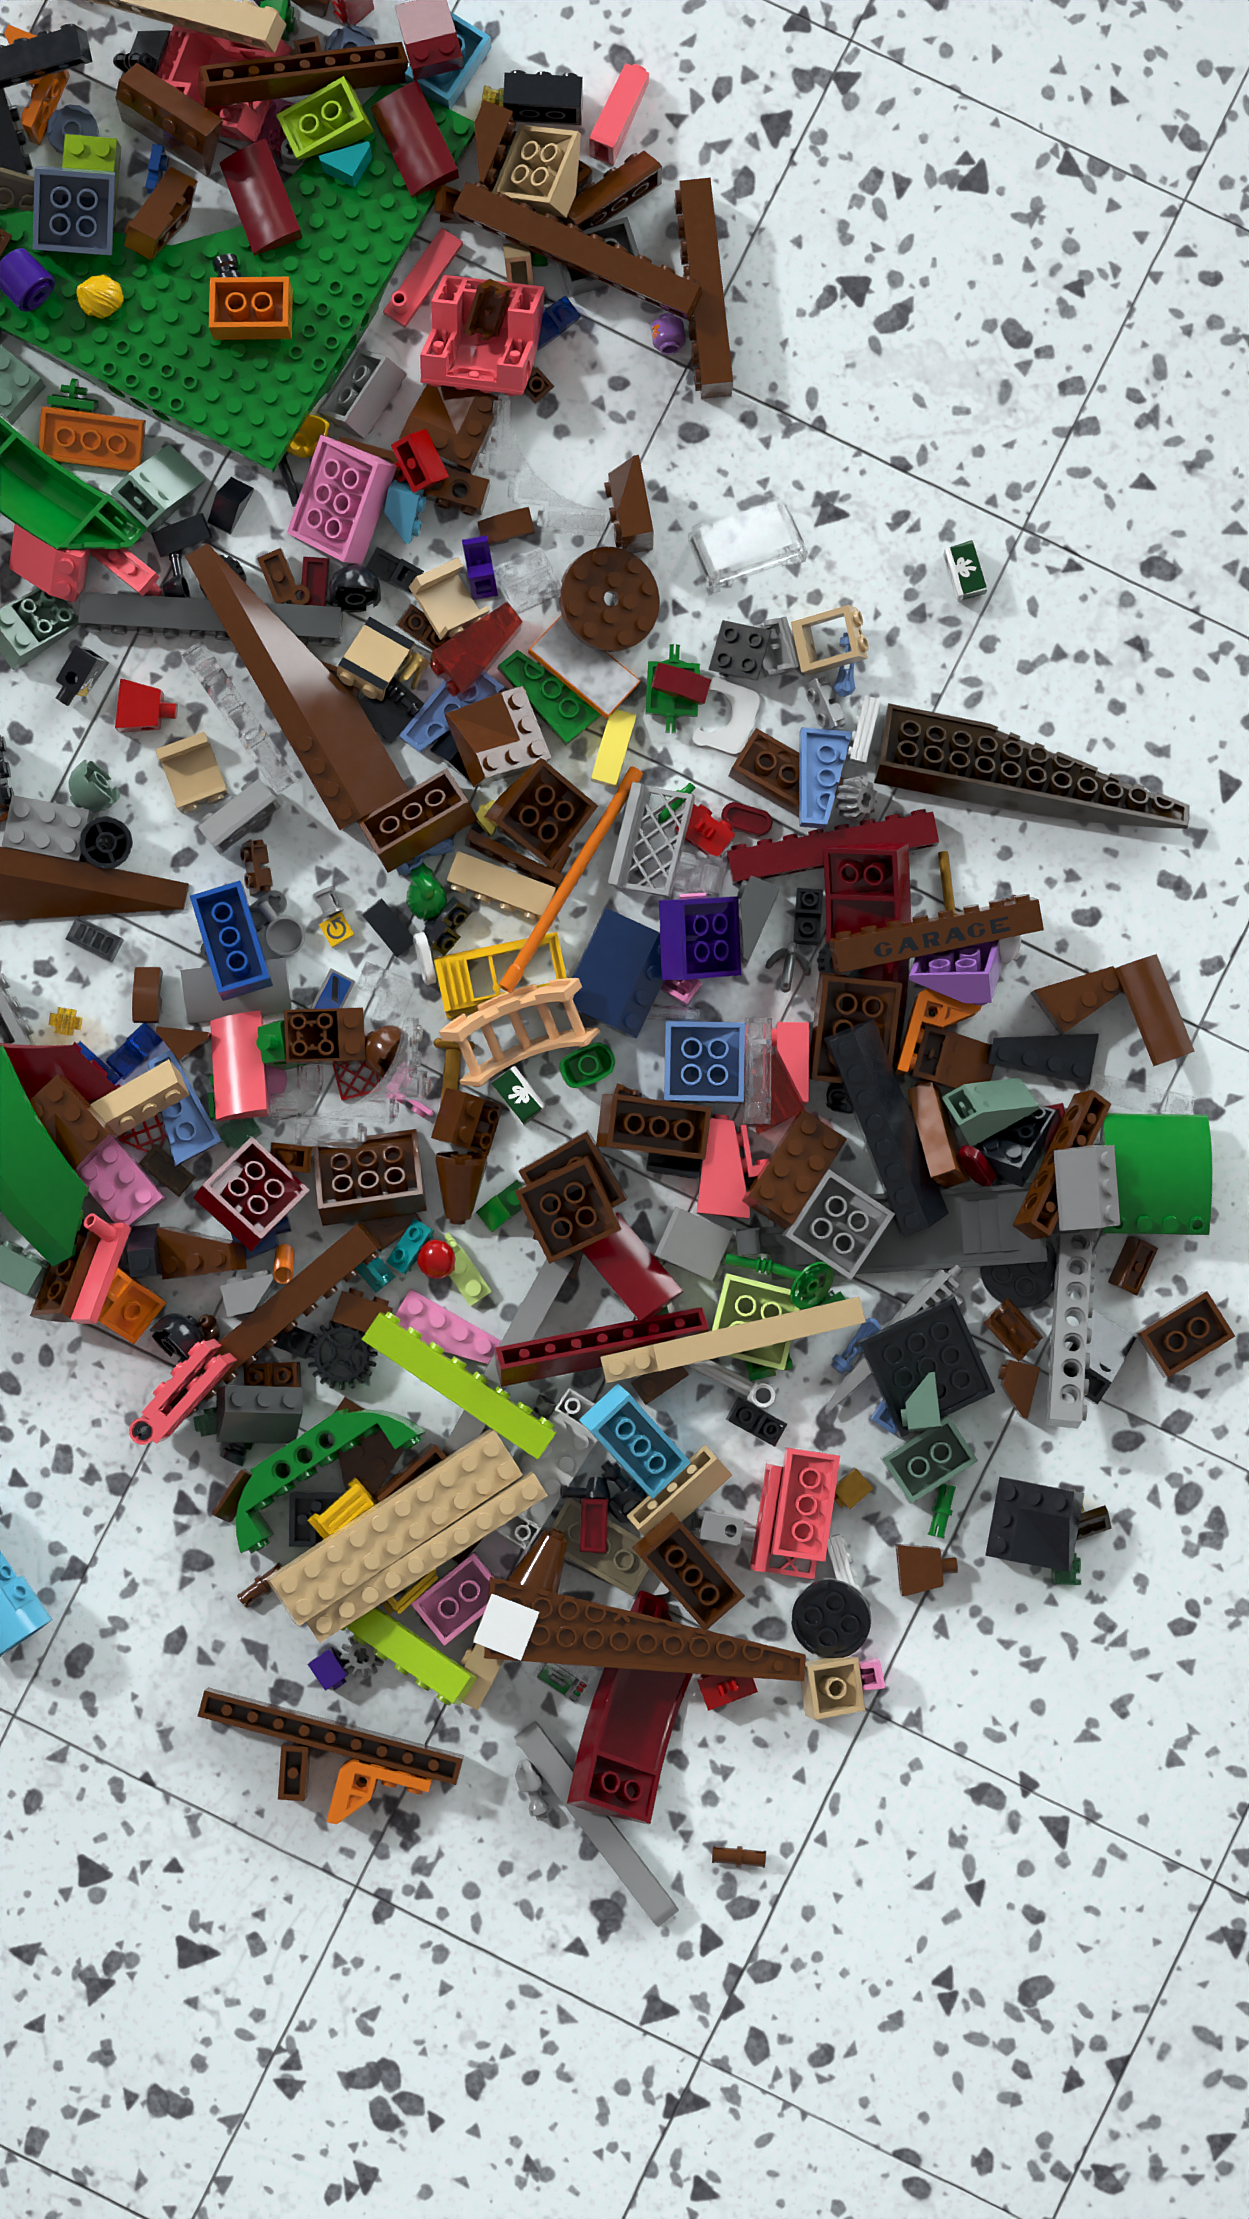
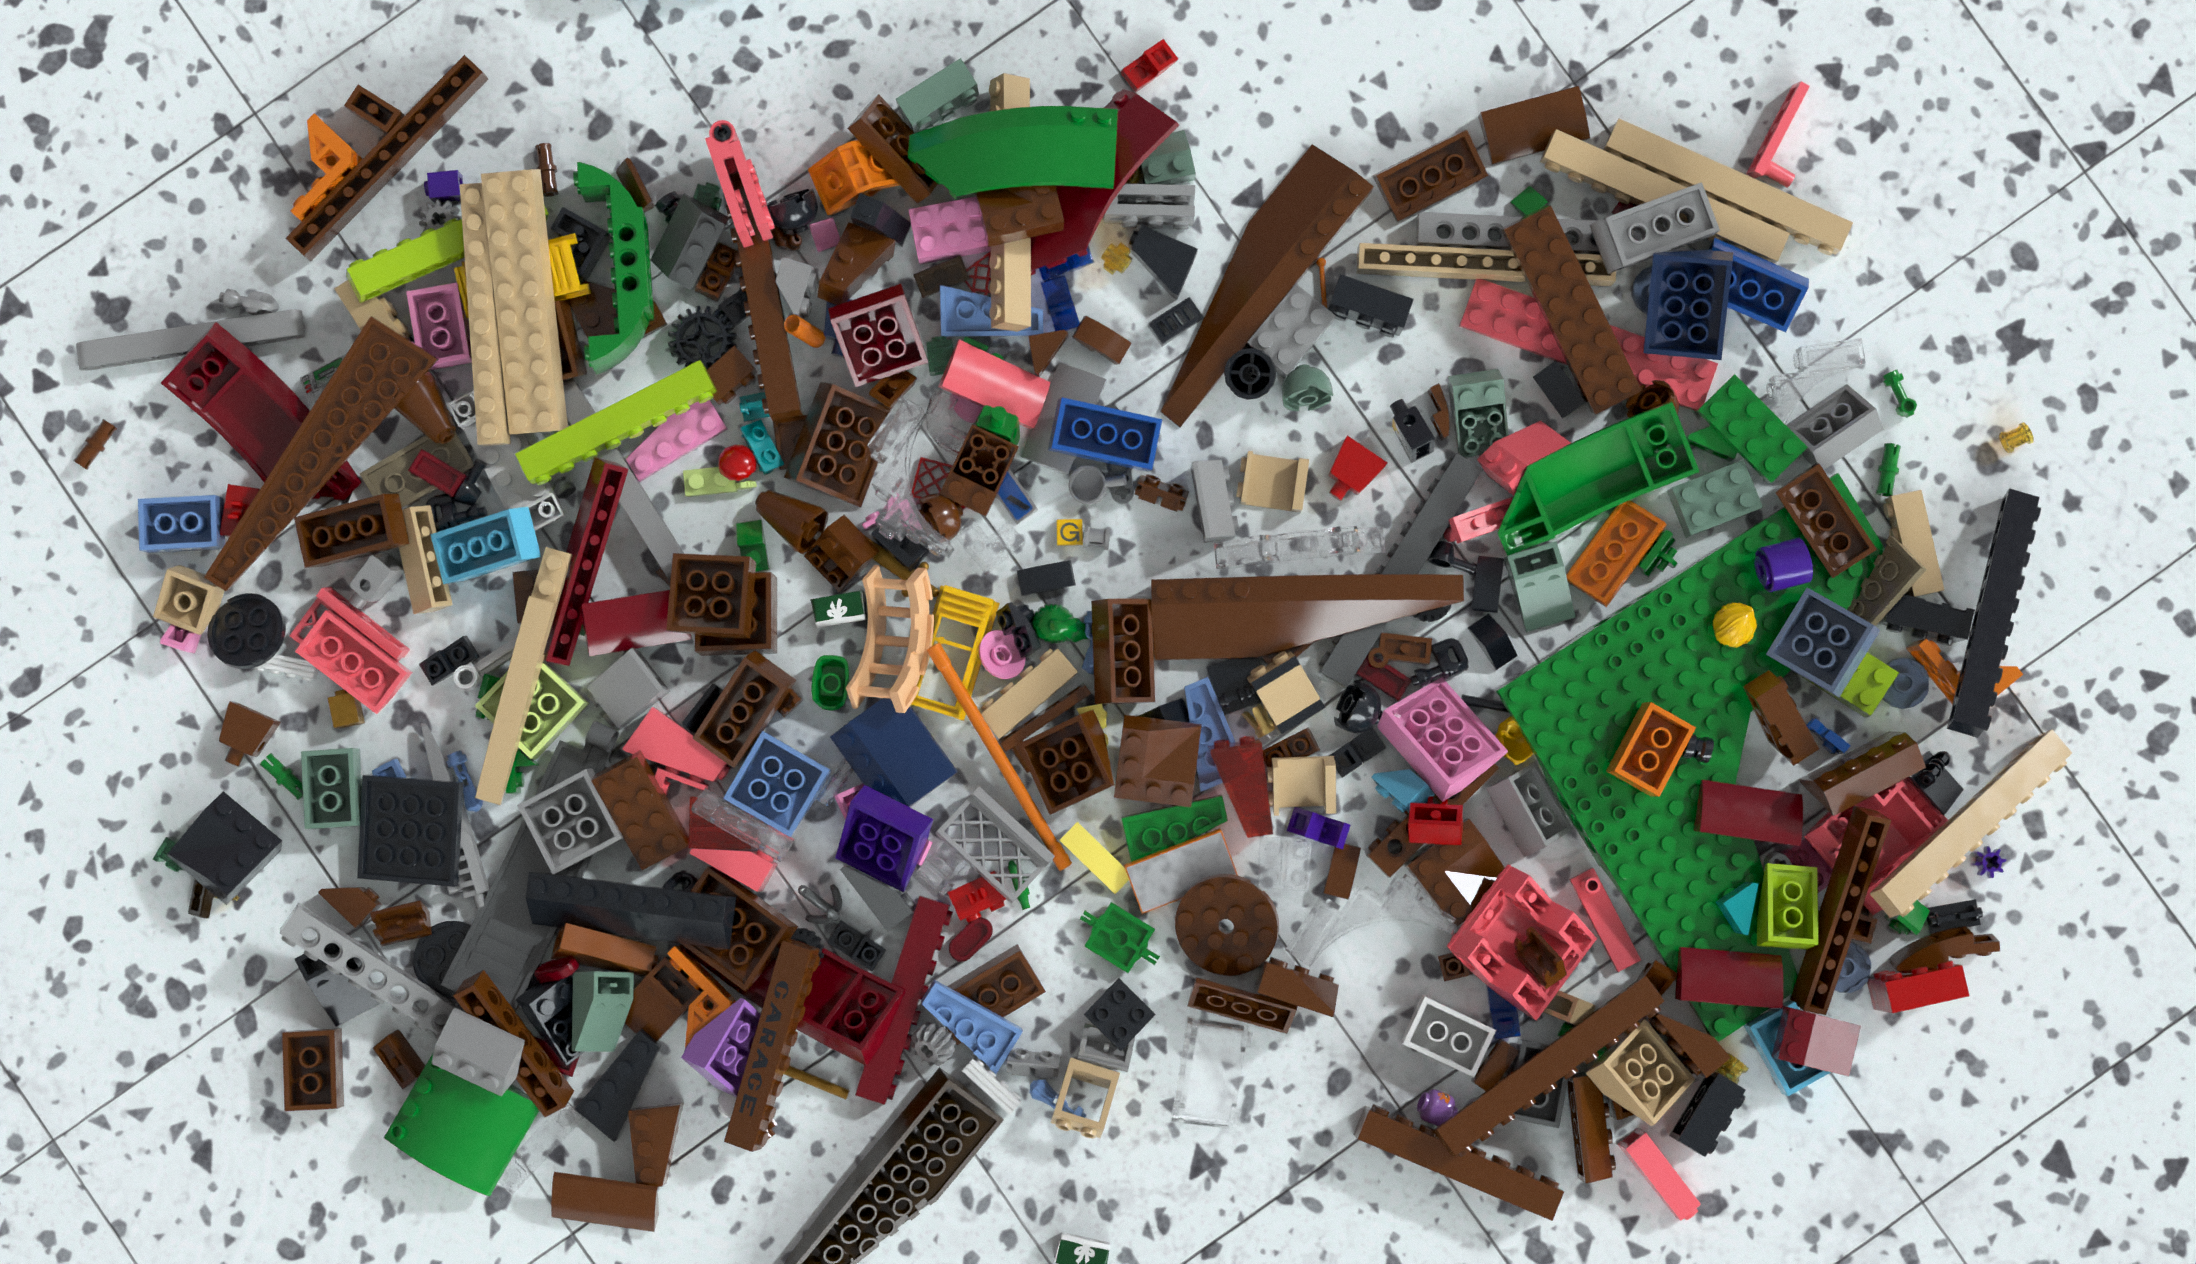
camera: 120 degrees right, 0 degrees up
coral piece [71,1213,131,1324] -> none
white tile [413,932,436,985] -> none
white sticker [473,1594,539,1660] -> none
dark red slope [651,663,712,705] -> none
white piece [692,676,760,755] -> none
green dish [725,1254,834,1309] -> none
sand green slope [901,1372,941,1432] -> none
none -> medium blue brick [138,495,225,553]
none -> bright pink slope [809,217,840,252]
none -> black hinge [871,517,930,573]
none -> bright pink dish [979,630,1026,679]
none -> black slope [1129,225,1198,300]
none -> reddish brown slope [1187,977,1298,1034]
none -> white brick [1400,995,1496,1077]
none -> black piece [1410,638,1469,688]
none -> reddish brown slope [1427,383,1449,441]
none -> reddish brown slope [1471,1039,1518,1091]

